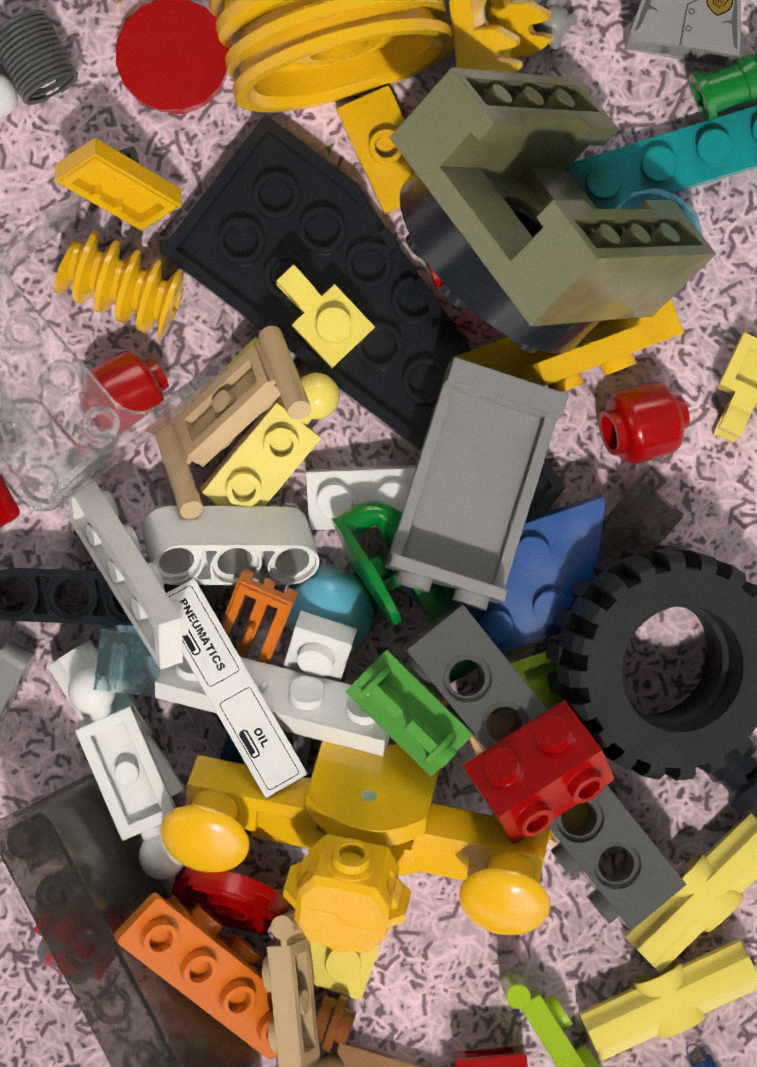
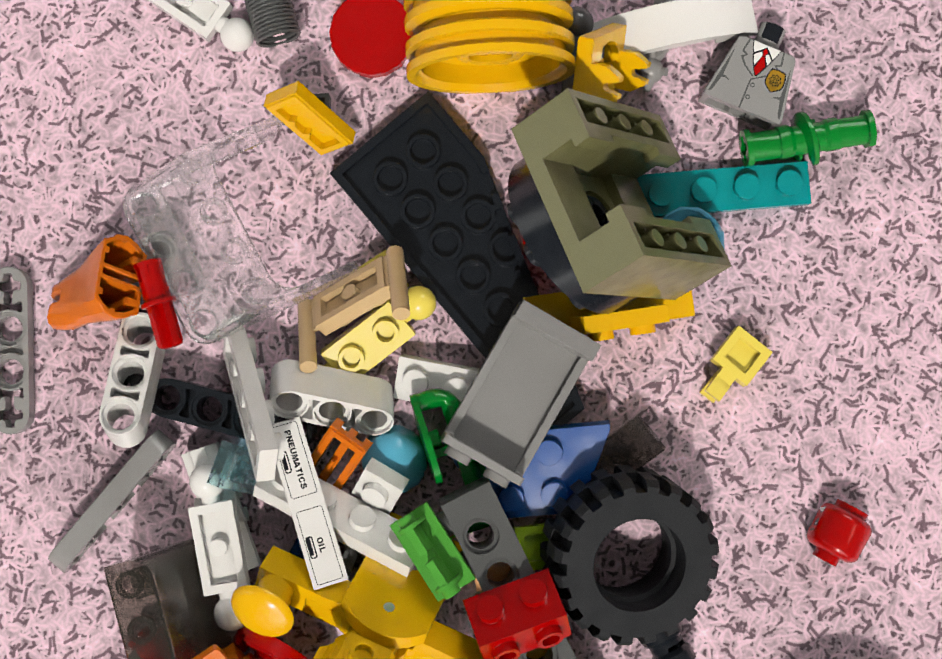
camera: 15 degrees right, 0 degrees up
yellow piece [53,230,184,340] -> none
red head [78,350,169,438] -> none
light yellow plate [276,265,375,368] -> none
yellow plate [336,85,414,216] -> none
red head [598,382,690,464] -> none

